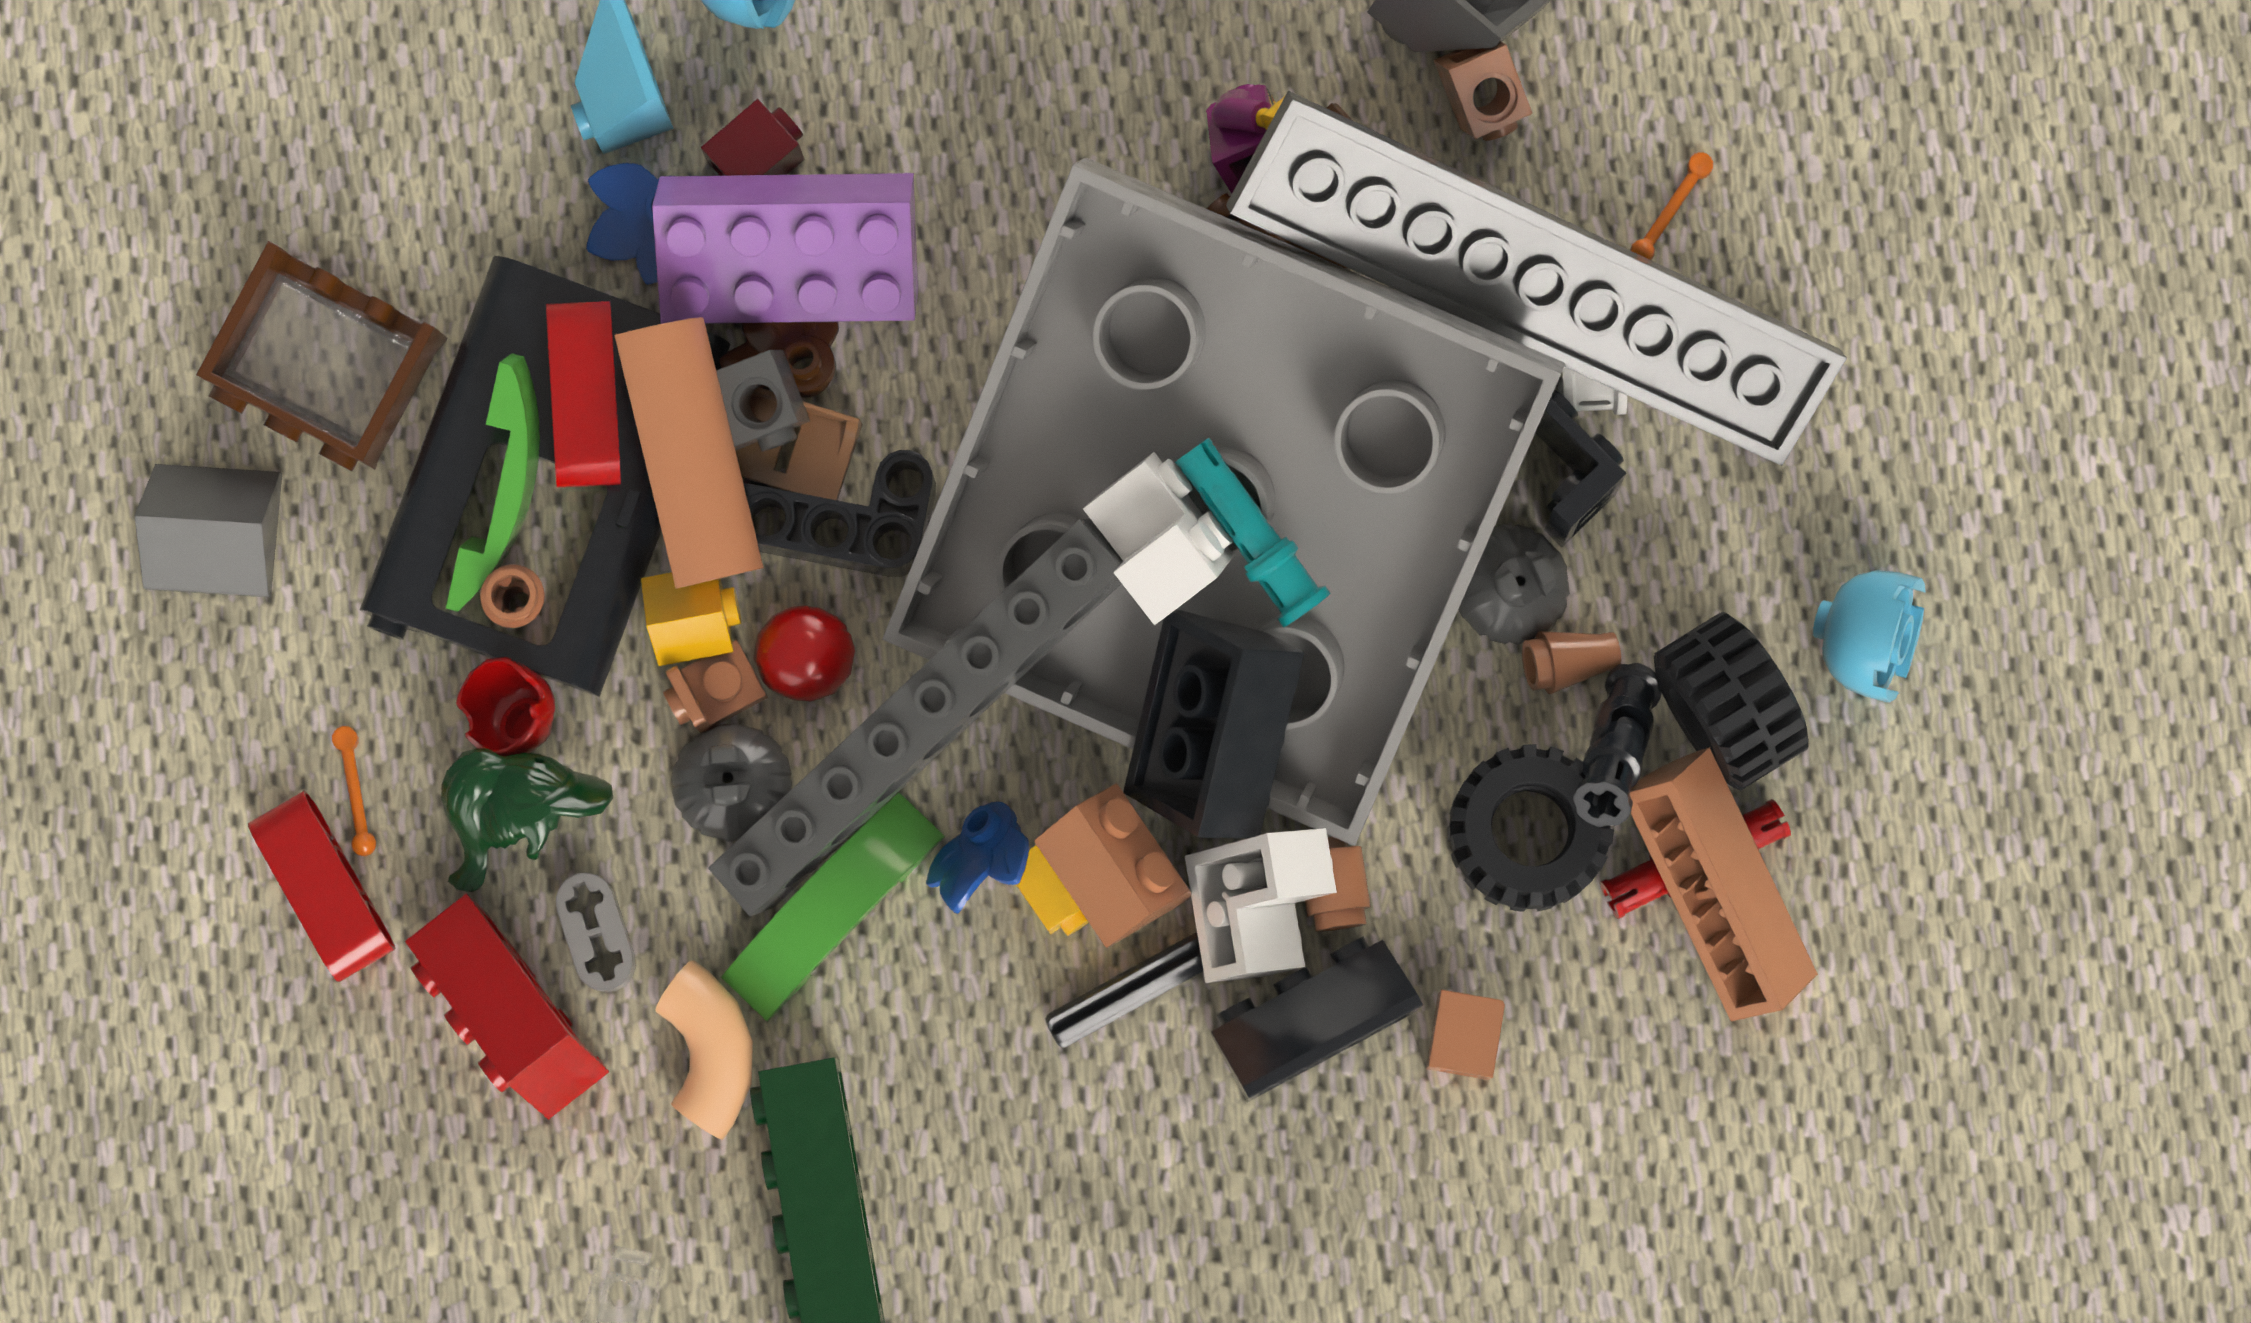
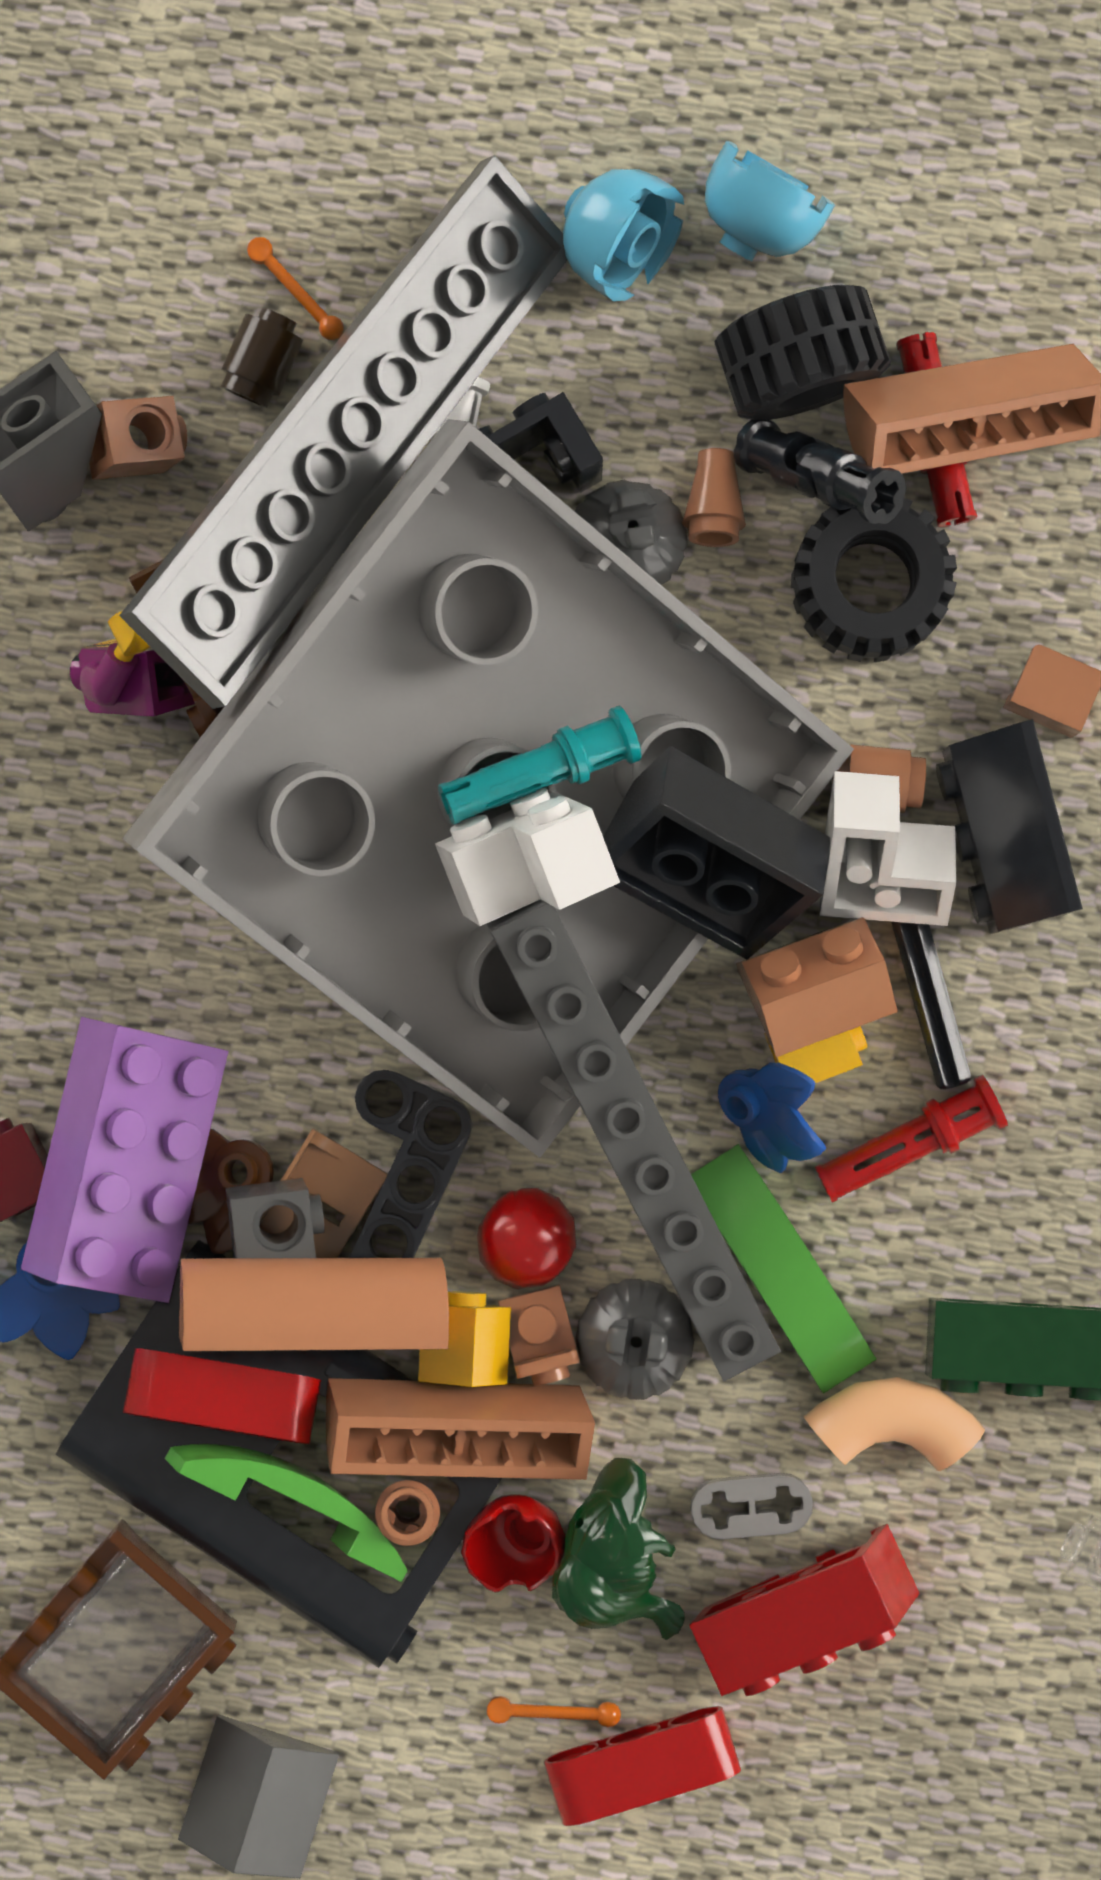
camera: 85 degrees left, 5 degrees up
none -> dark brown brick [221,308,304,408]
none -> nougat brick [326,1378,595,1480]
none -> medium azure cylinder [563,169,684,302]
none -> red pin [814,1074,1008,1203]

